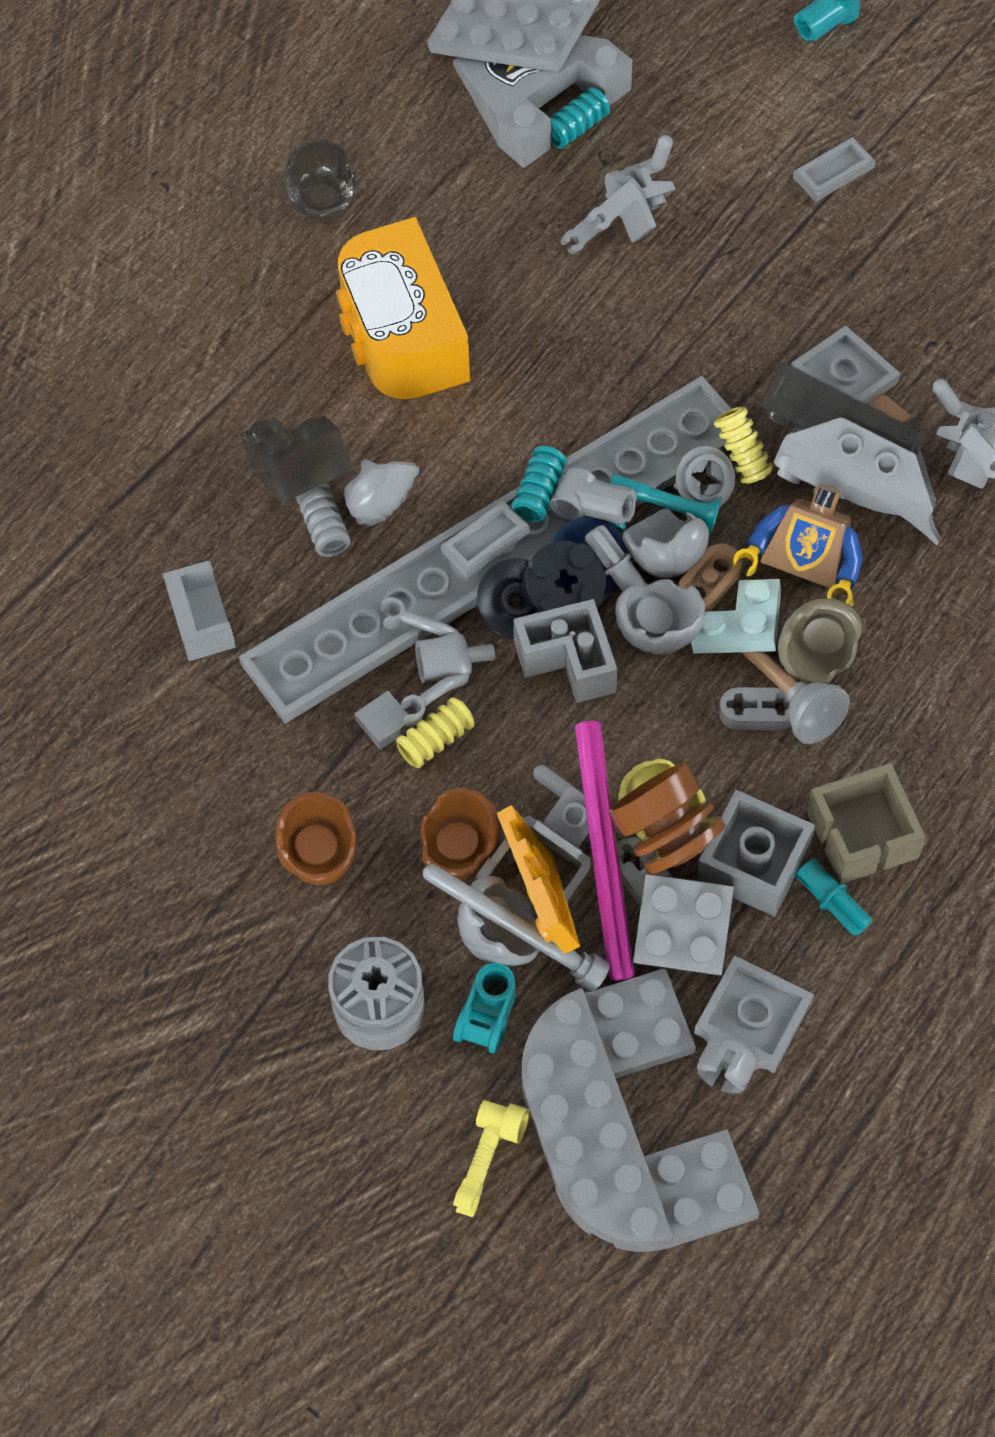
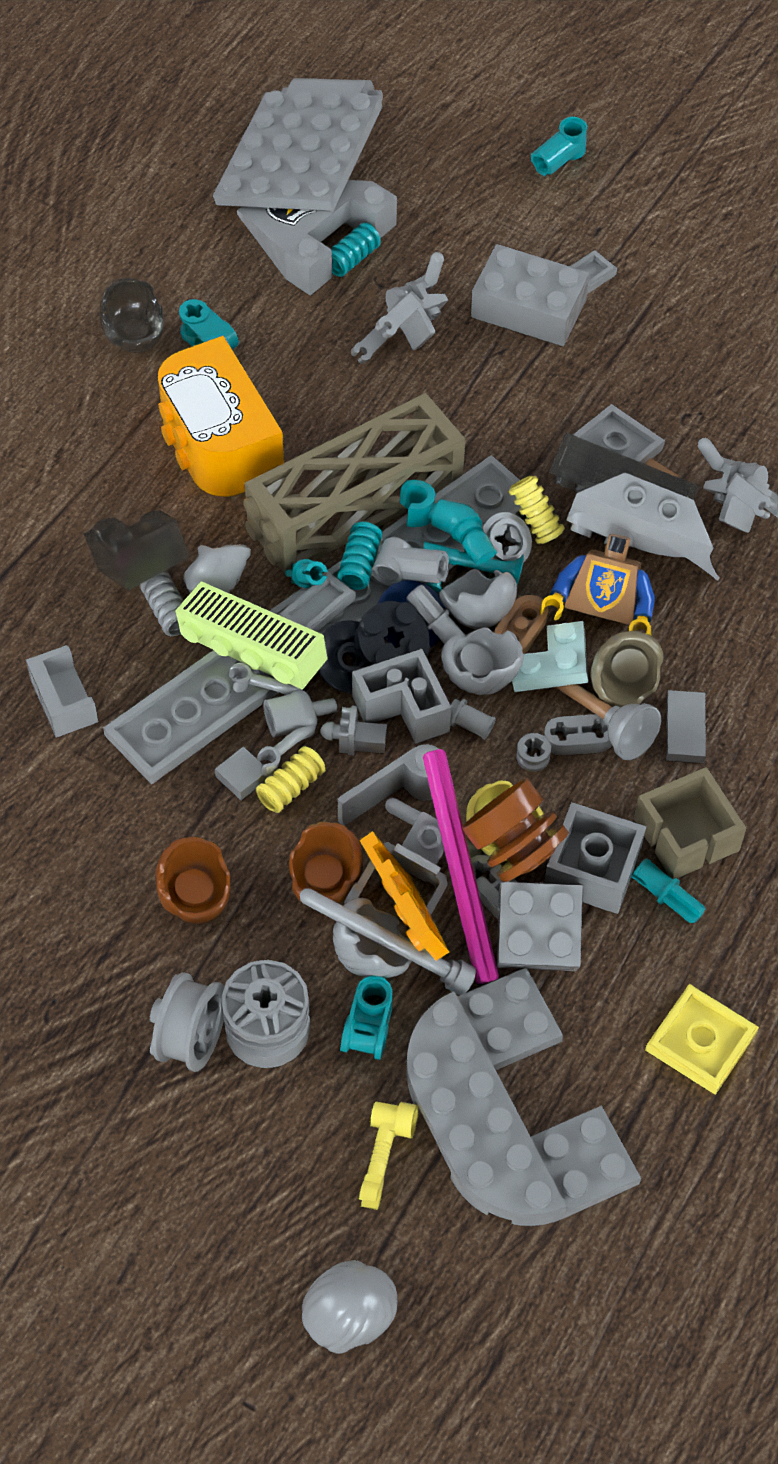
camera: 10 degrees left, 5 degrees down
light grey plate [694,955,814,1094] -> none
none -> light grey wheel [150,972,224,1072]
none -> yellowish green brick [175,581,327,690]
none -> teal piece [179,299,239,349]
none -> dark tan piece [243,393,465,574]
none -> teal axle [285,559,328,588]
none -> light grey piece [302,1260,398,1354]
none -> light grey piece [320,705,387,756]
none -> light grey door [338,744,438,826]
none -> teal piece [399,480,498,564]
none -> light grey pin [450,699,496,740]
none -> light grey brick [471,244,590,347]
none -> light grey bush [516,733,551,772]
none -> light yellow tile [645,984,759,1095]
none -> light grey tile [666,690,706,763]

